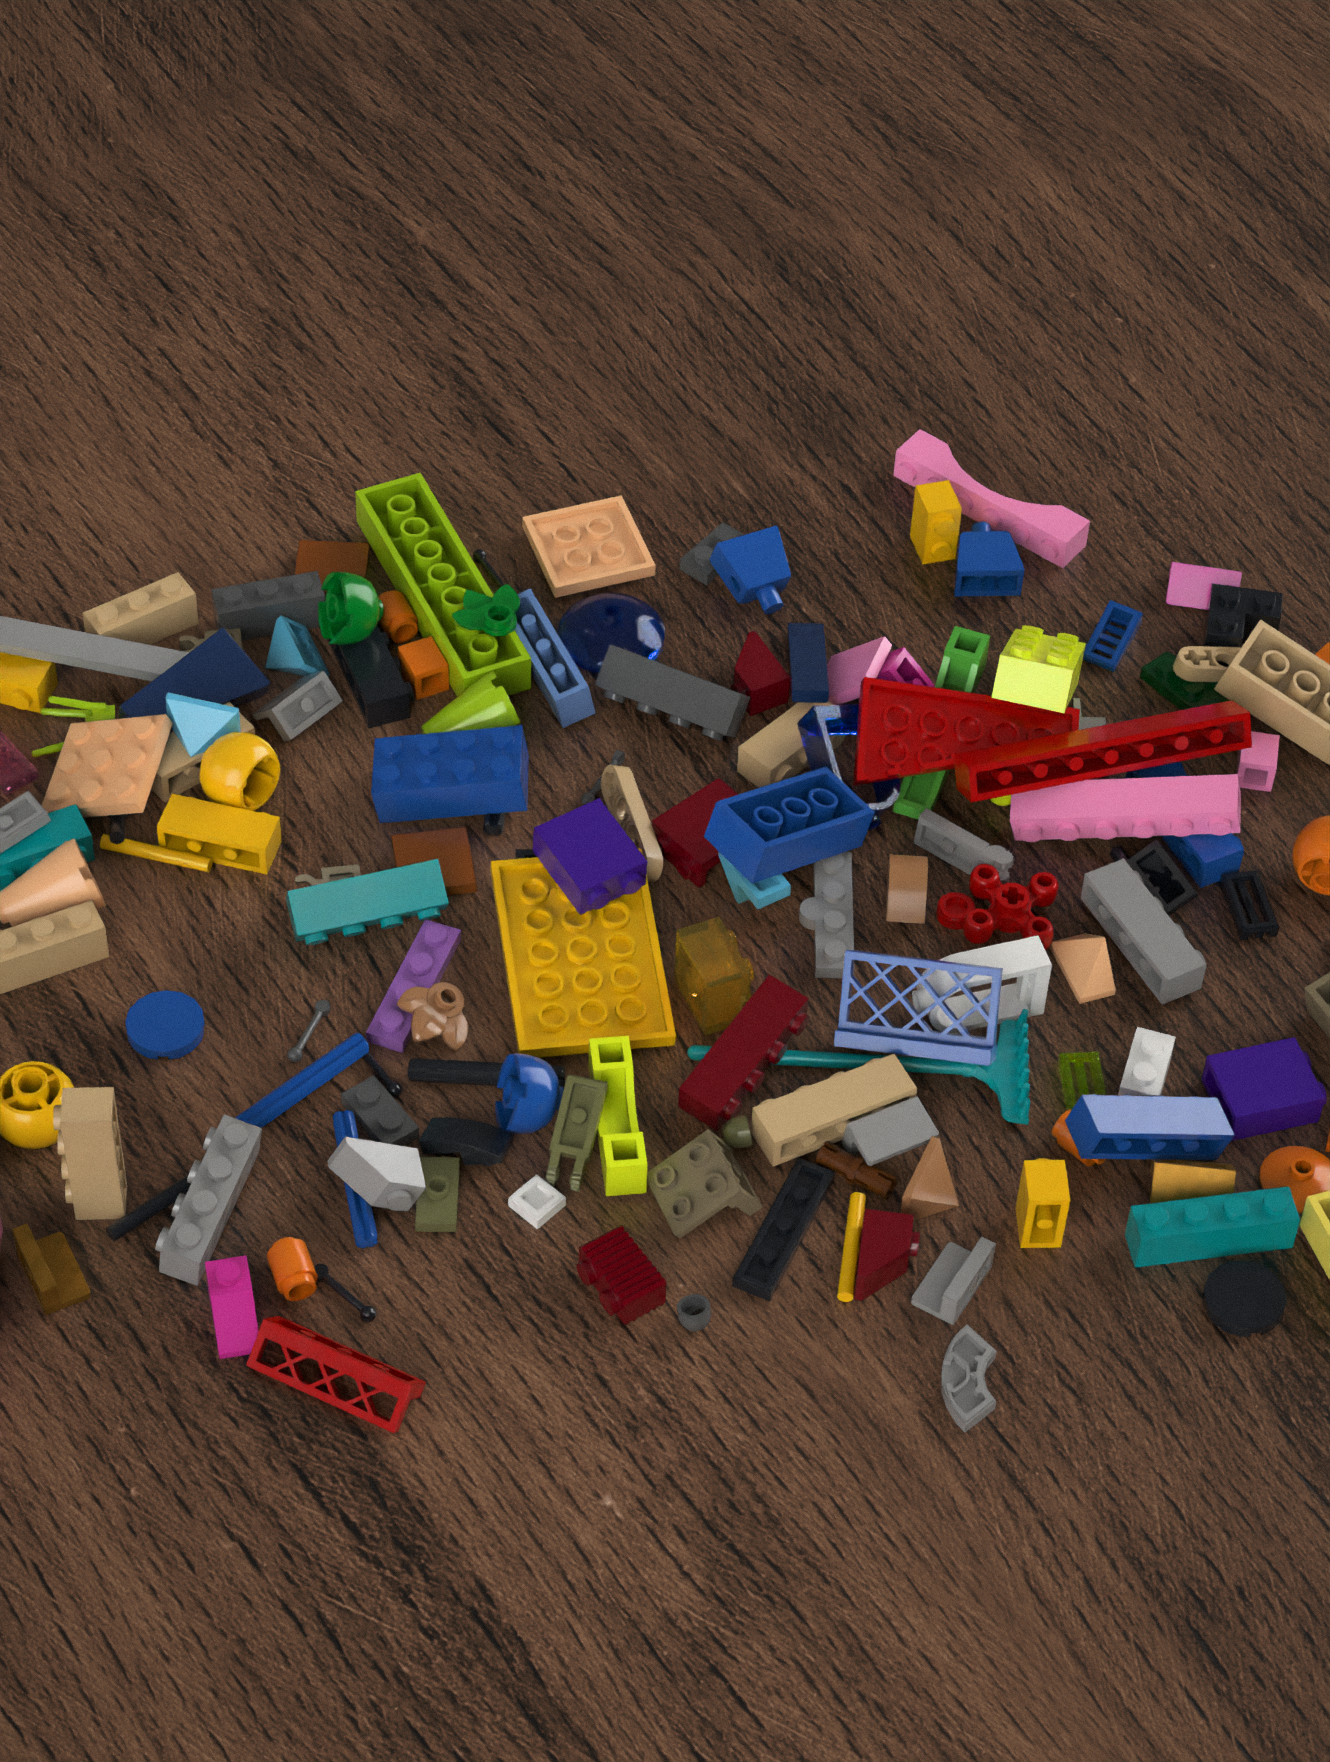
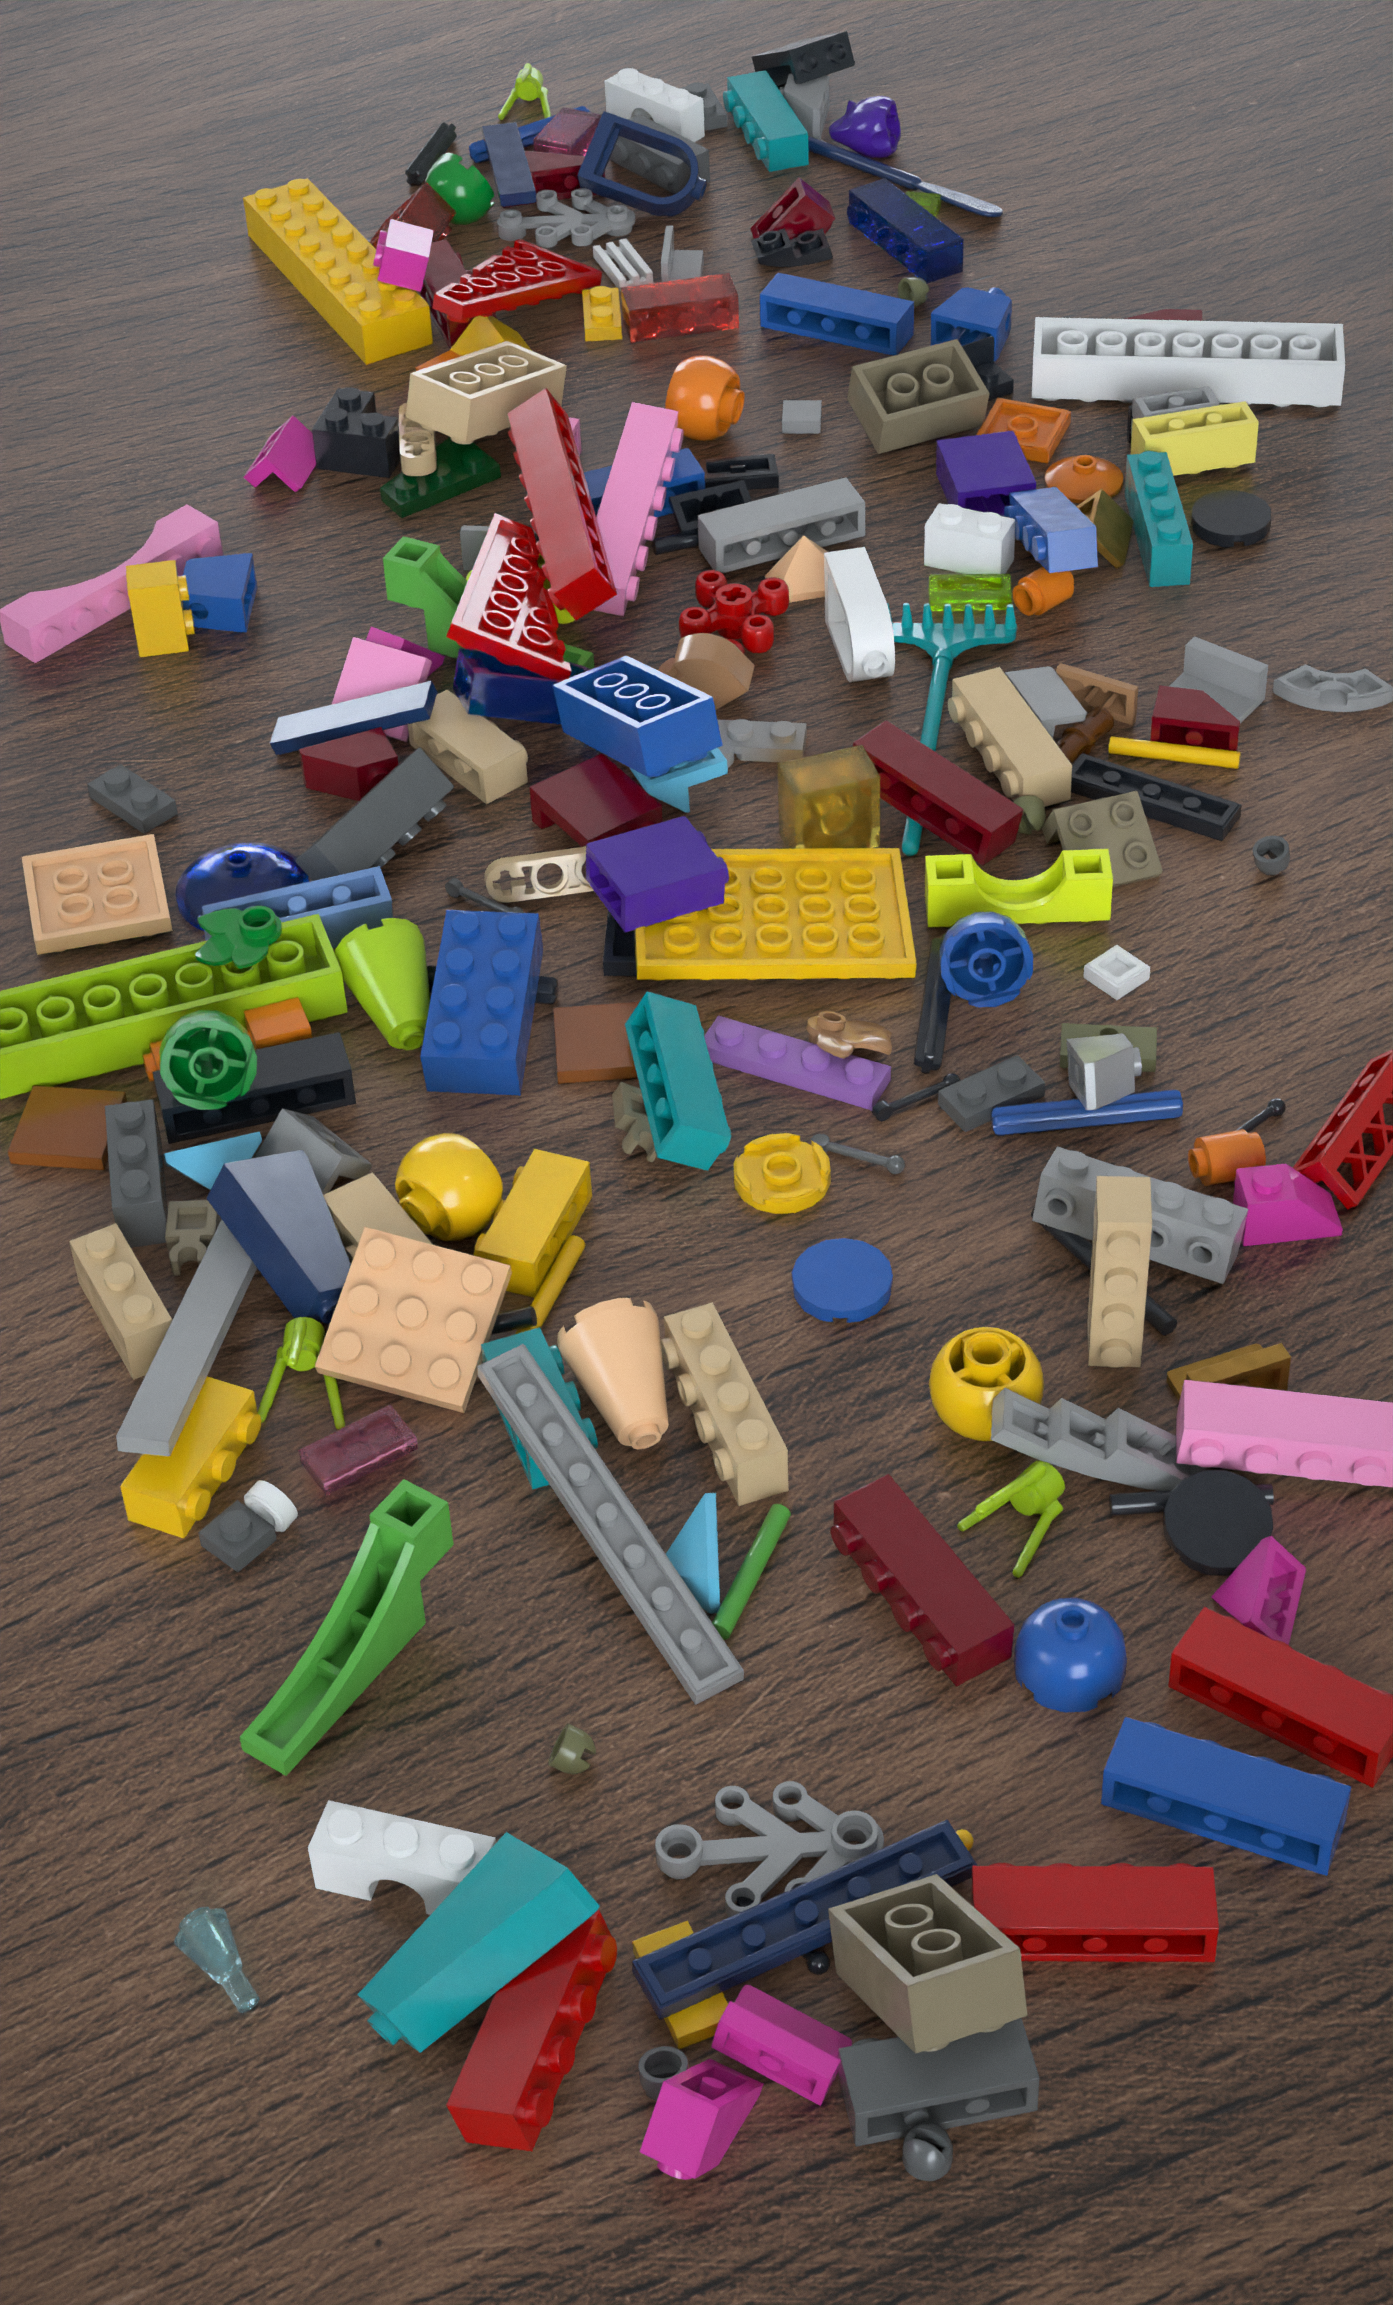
camera: 80 degrees left, 5 degrees down
medium azure slope [165,692,241,757] -> none
blue axle [235,1033,369,1128] -> none
black slope [419,1117,514,1166] -> none
olive hinge [546,1074,608,1192] -> none
dark red brick [576,1225,667,1325] -> none
blue torso [709,525,791,614] -> none
fence [834,949,1003,1066] -> none
light grey hinge [914,808,1014,884] -> none
neon yellow brick [991,626,1086,713] -> none
yellow brick [1015,1158,1070,1248] -> none
blue slope [1083,600,1143,672] -> none
none -> yellow tile [733,1133,831,1214]

